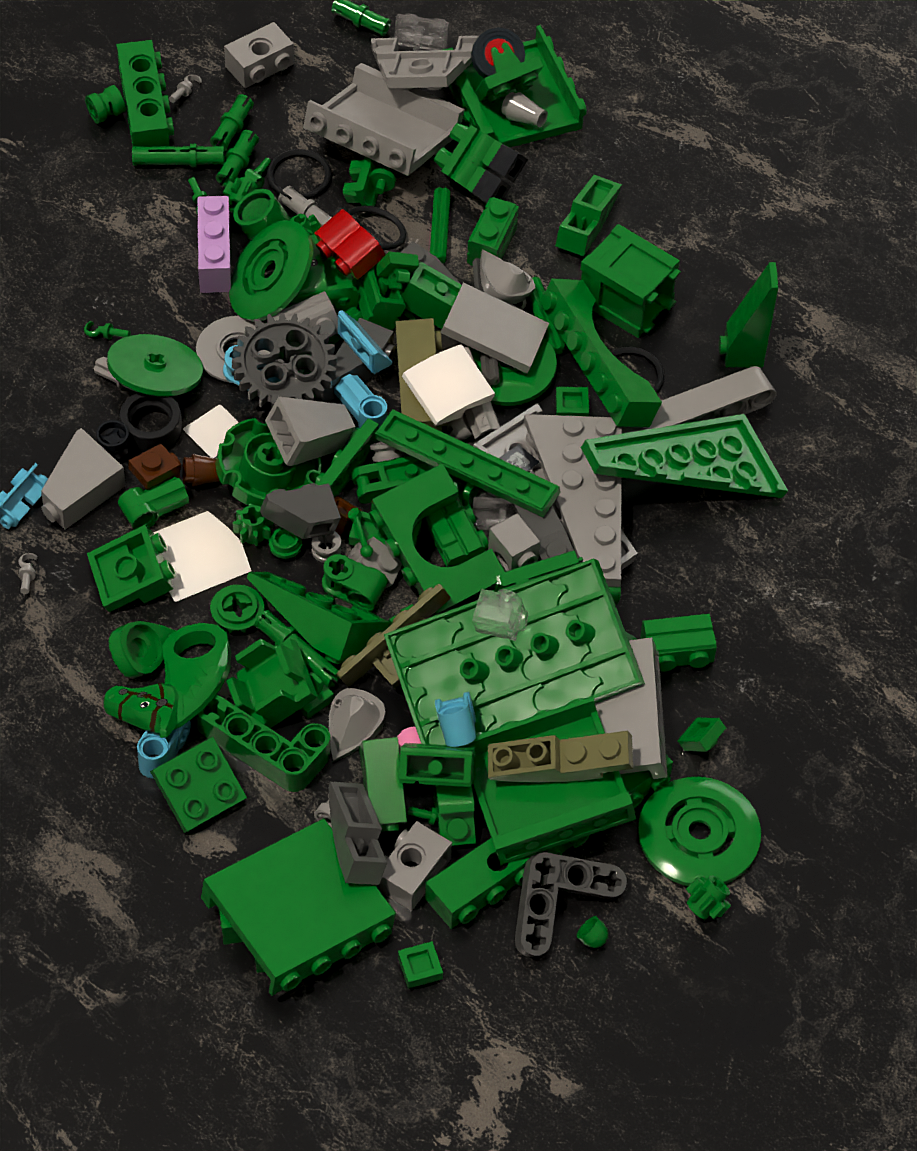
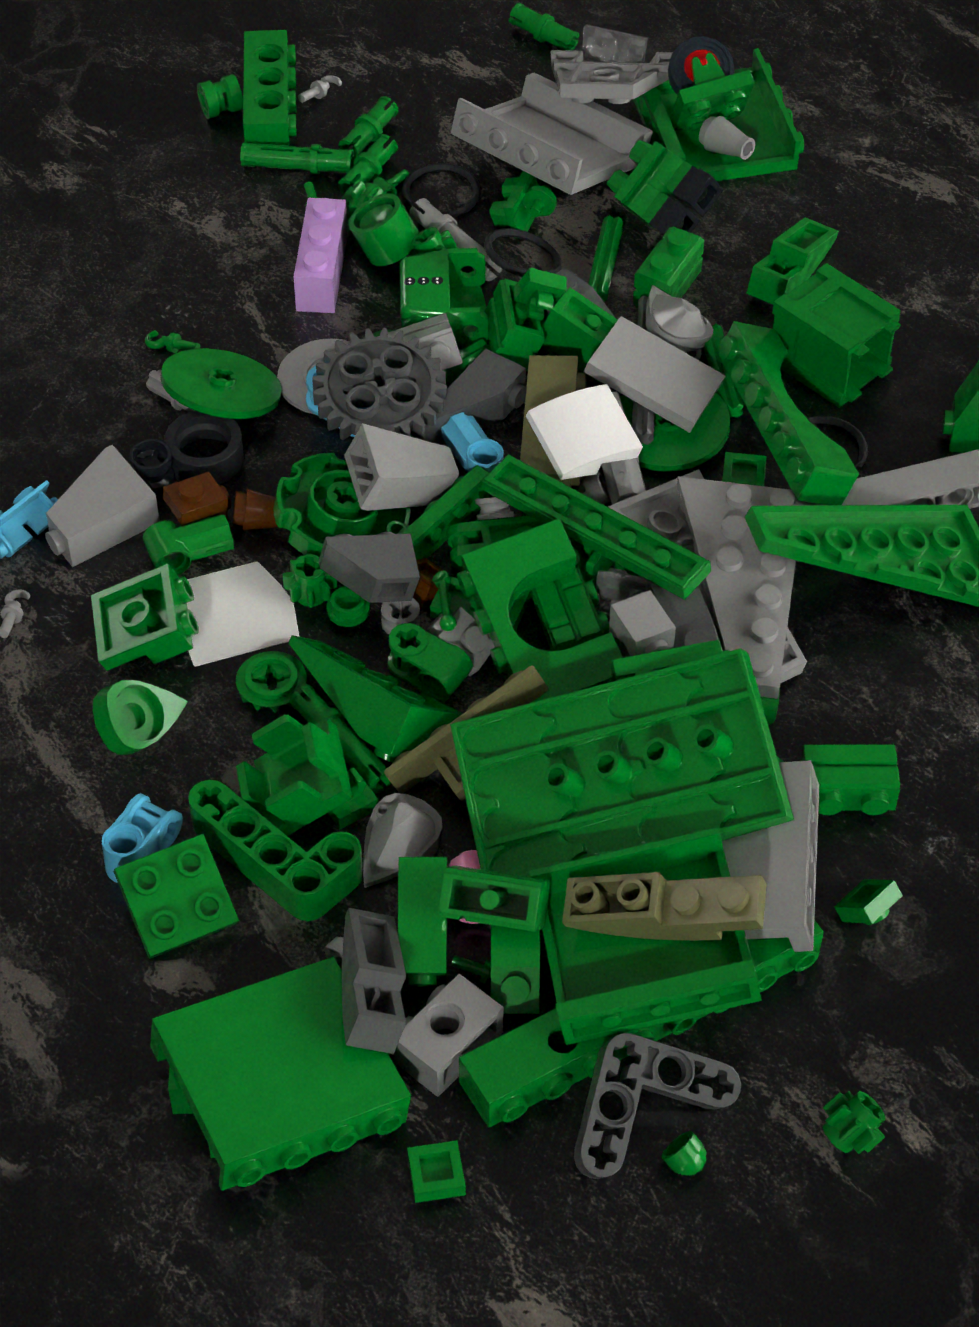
camera: 10 degrees right, 5 degrees down
green animal [103,623,231,738] -> none
white sticker [183,405,239,458] -> none
light grey brick [224,22,294,88] -> none
green piece [229,220,313,322] -> none
red brick [314,209,386,280] -> none
medium azure slope [338,310,392,374] -> none
medium azure piece [435,692,476,747] -> none
clear brick [472,589,528,641] -> none
black sticker [499,444,540,471] -> none
green piece [638,777,761,886] -> none

